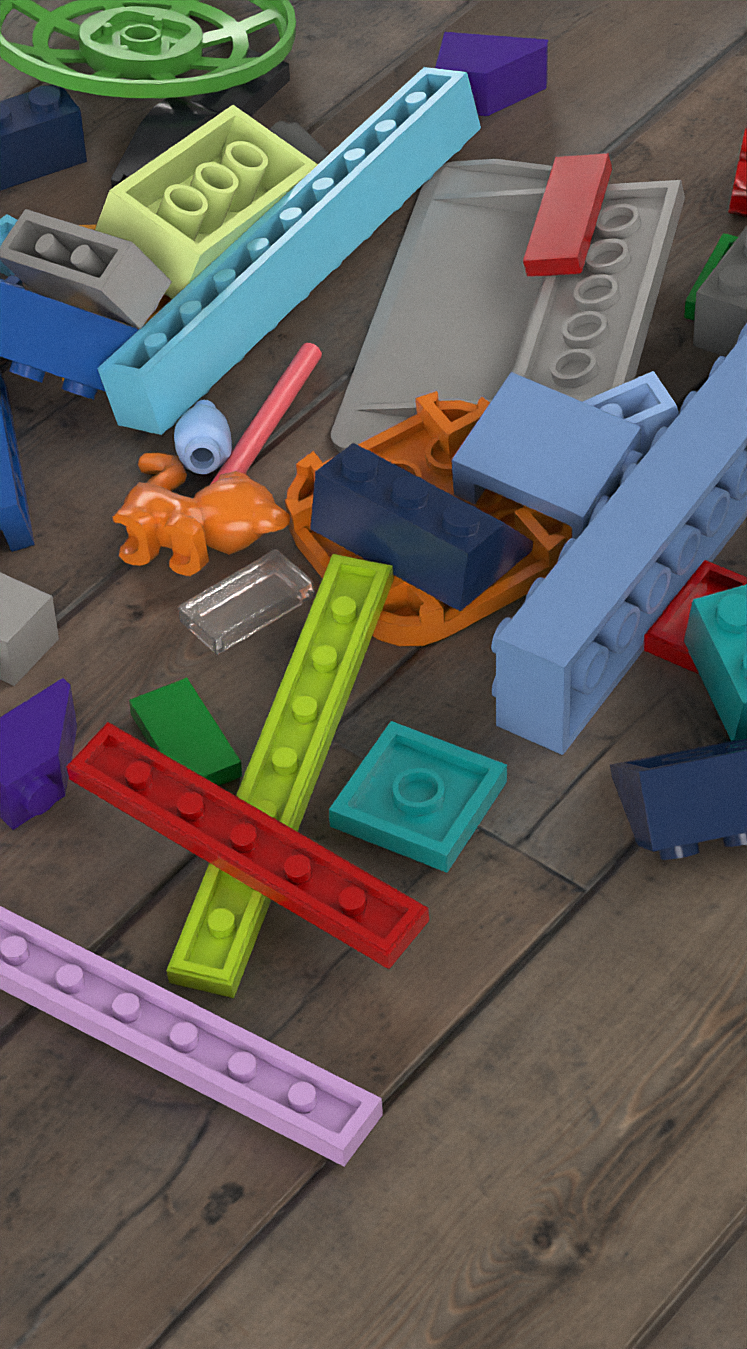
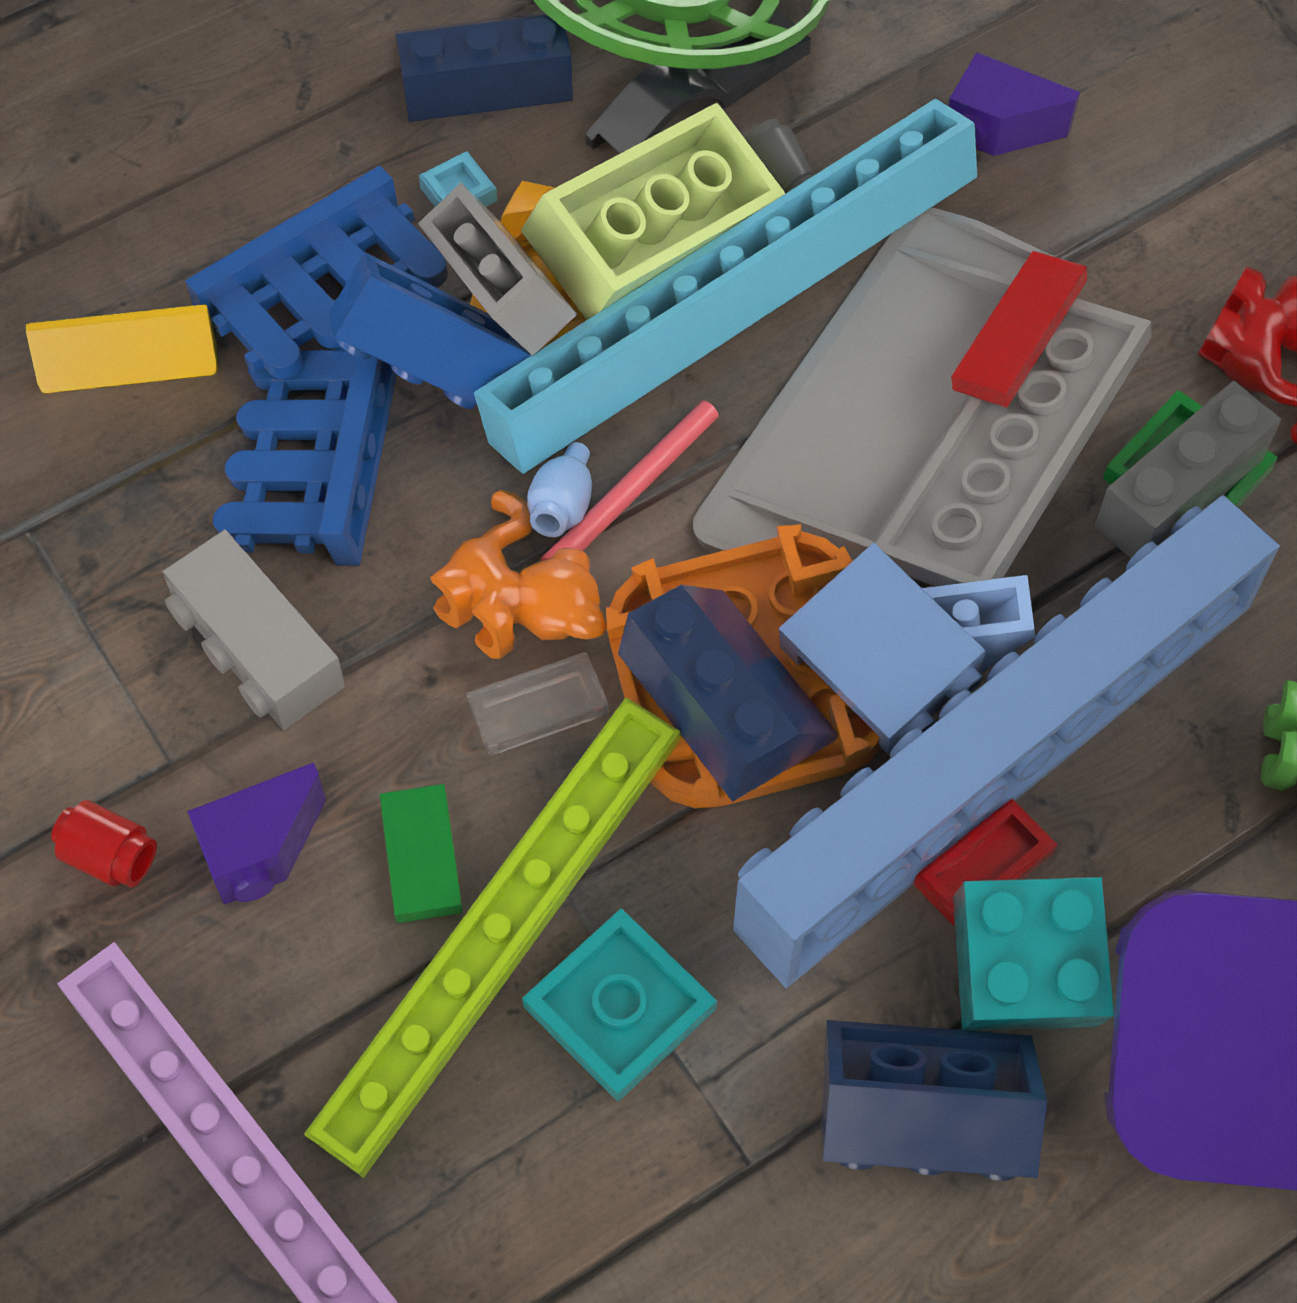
camera: 15 degrees right, 15 degrees up
red tile [66,722,429,969] -> none

